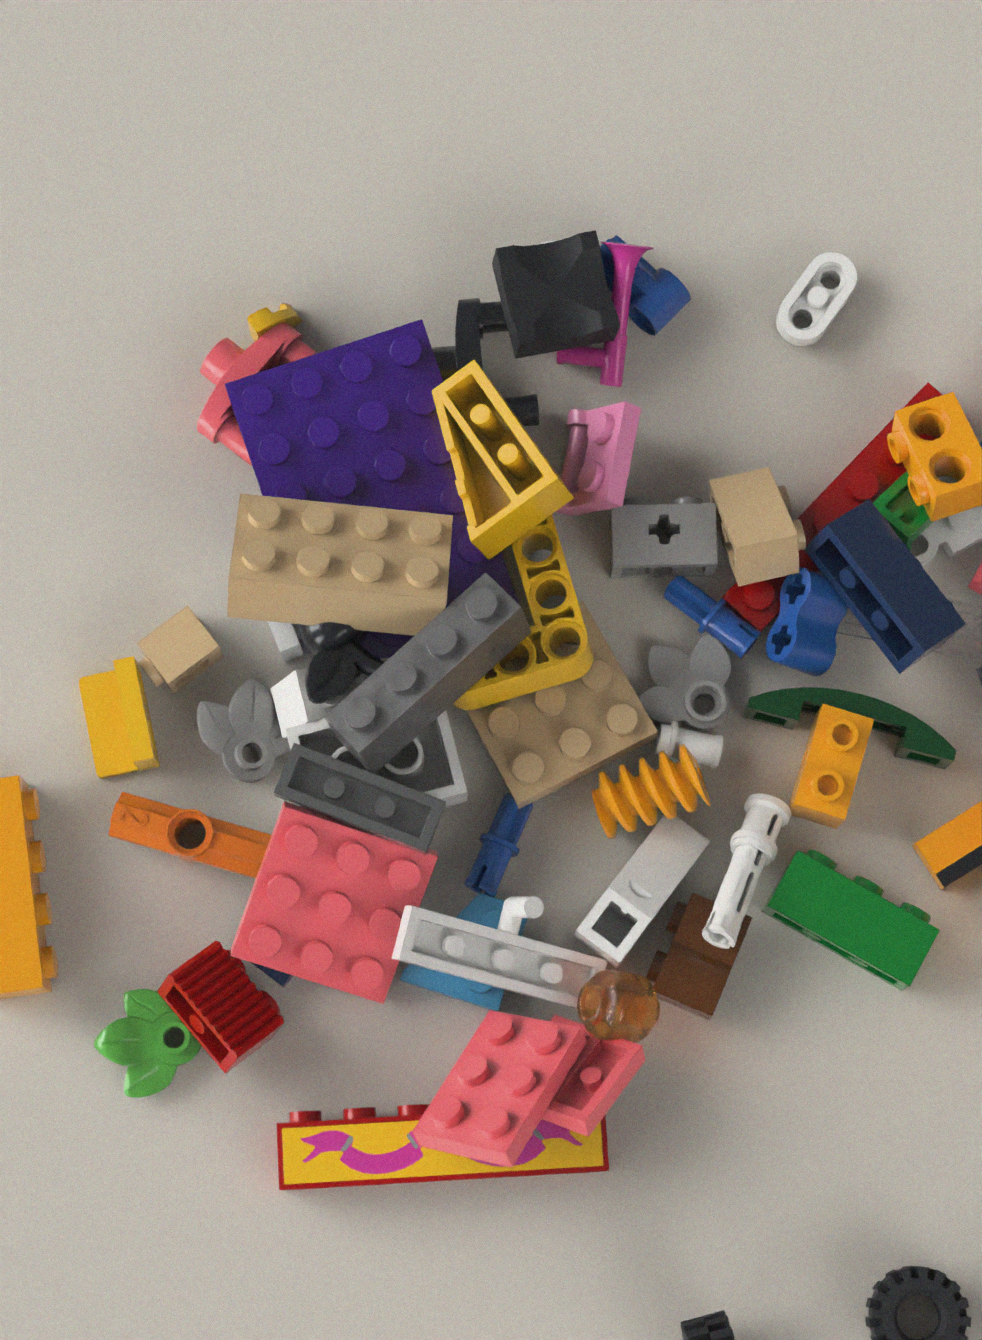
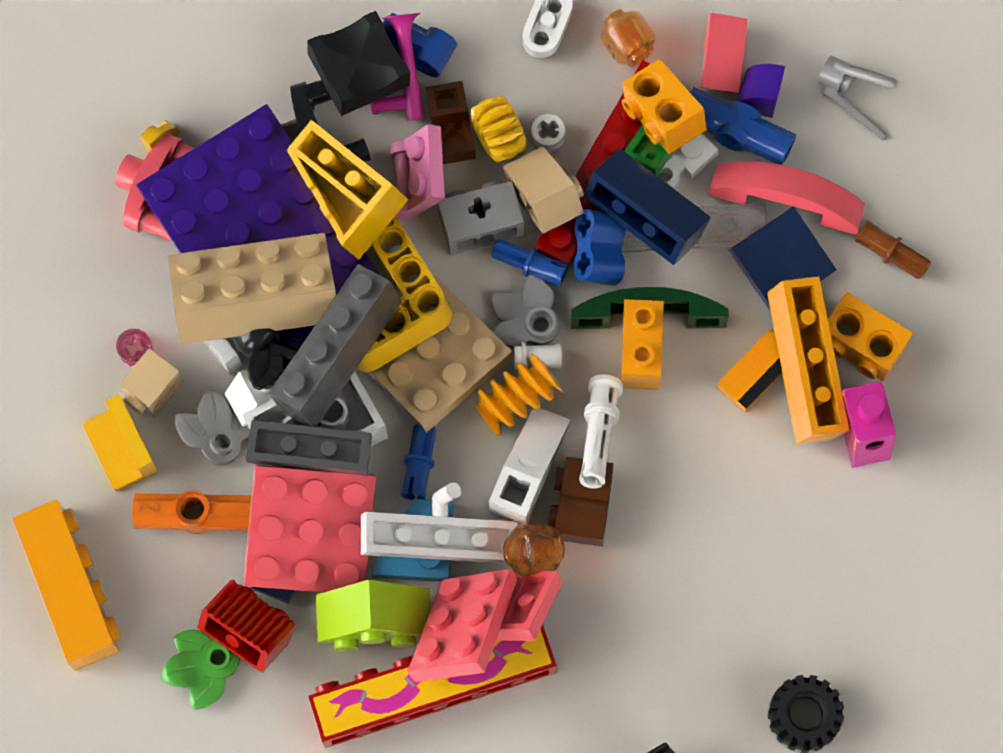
camera: 10 degrees left, 5 degrees down
green brick [761,849,940,991] -> none
none -> clear pink bush [116,329,154,367]
none -> lime brick [316,580,431,651]
none -> reddish brown slope [425,81,476,164]
none -> yellow gear [470,95,526,163]
none -> white bush [531,114,565,152]
none -> clear orange head [600,9,656,67]

